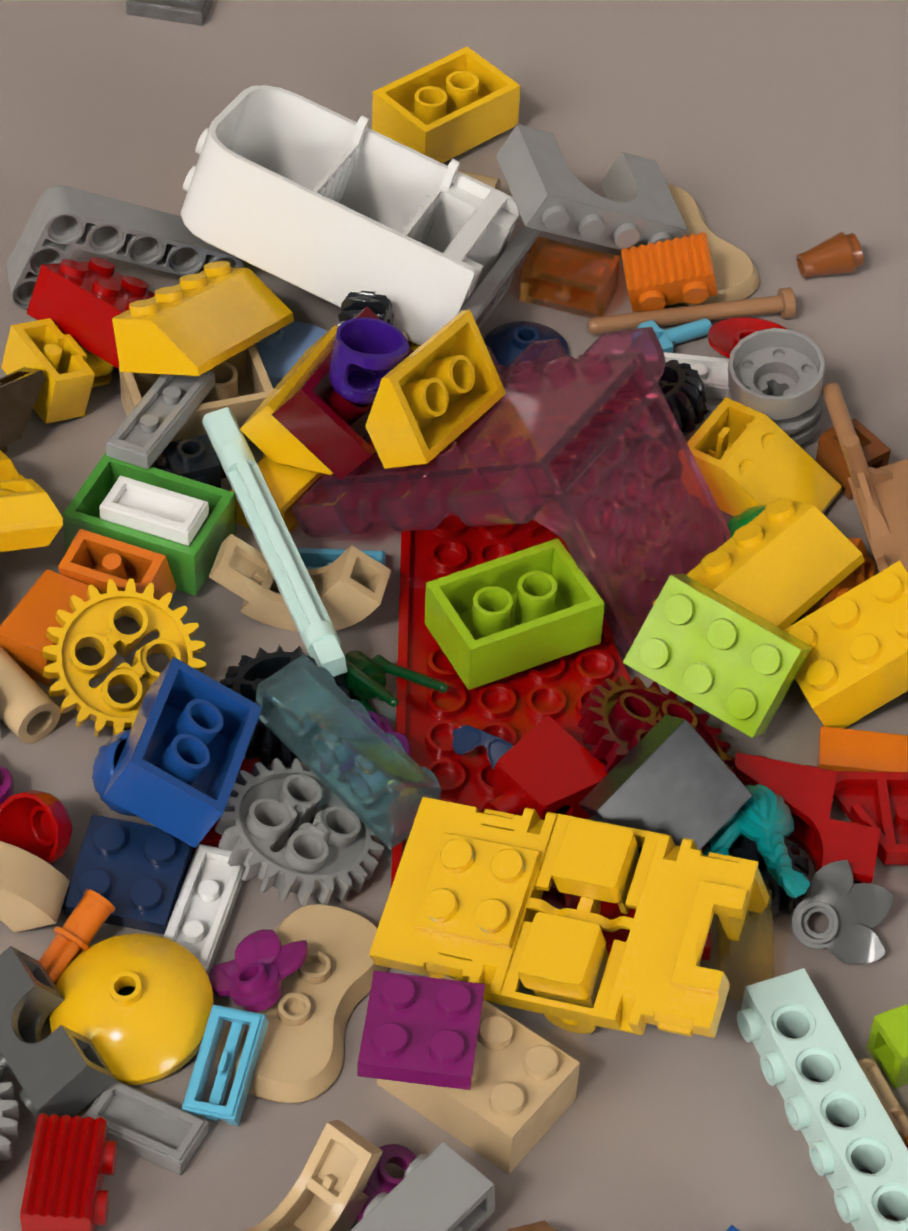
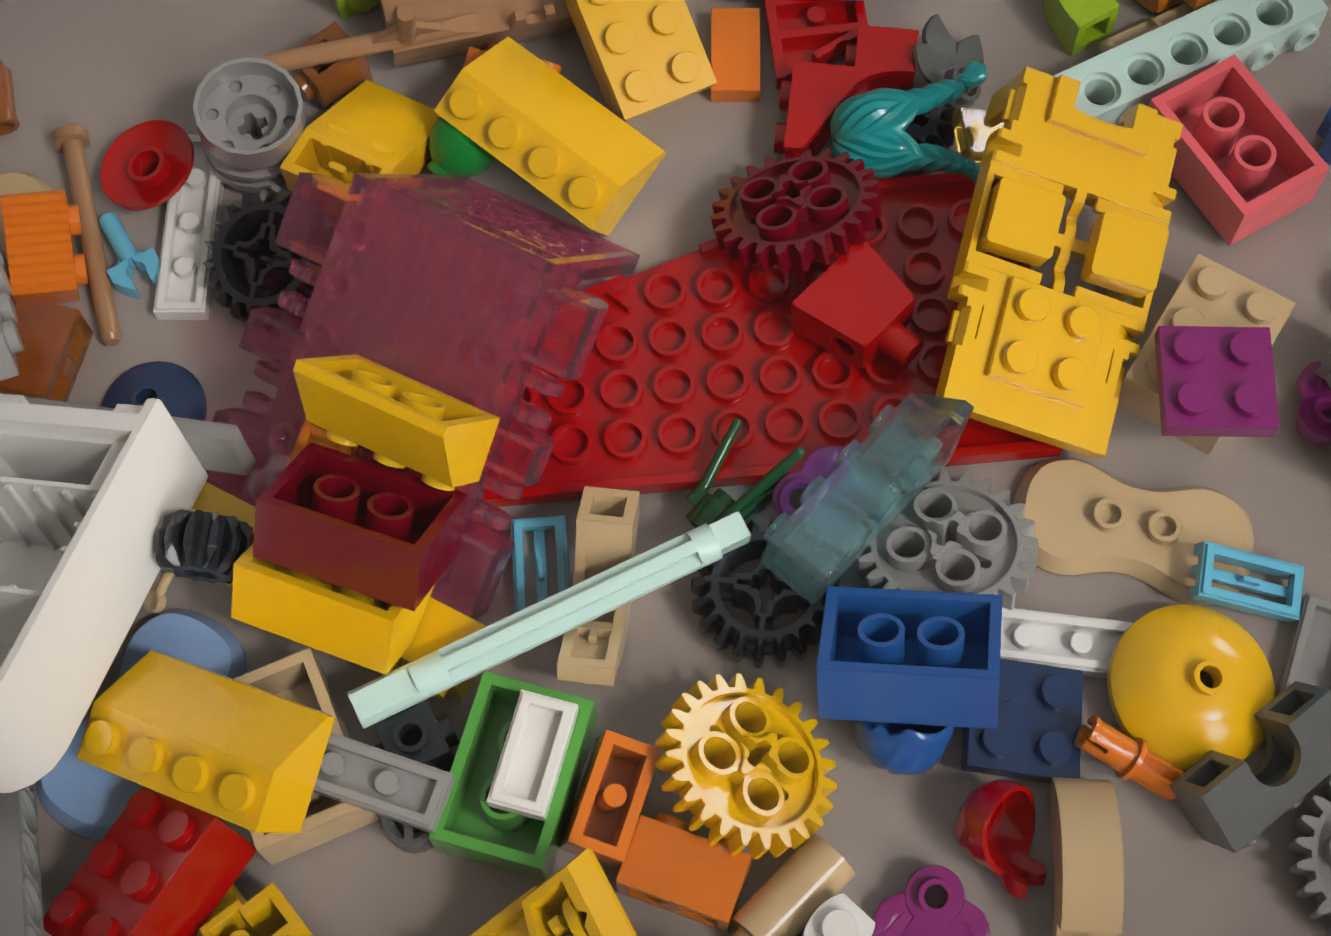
camera: 90 degrees left, 20 degrees up
magenta plate [208,929,309,1013] -> none
dark purple helmet [329,317,409,405] -> none
lime brick [424,538,605,690] -> none
dark blue piece [452,725,513,769] -> none
brick [579,715,752,855] -> none
lime brick [623,573,812,738] -> none
none -> coral brick [1148,55,1330,246]

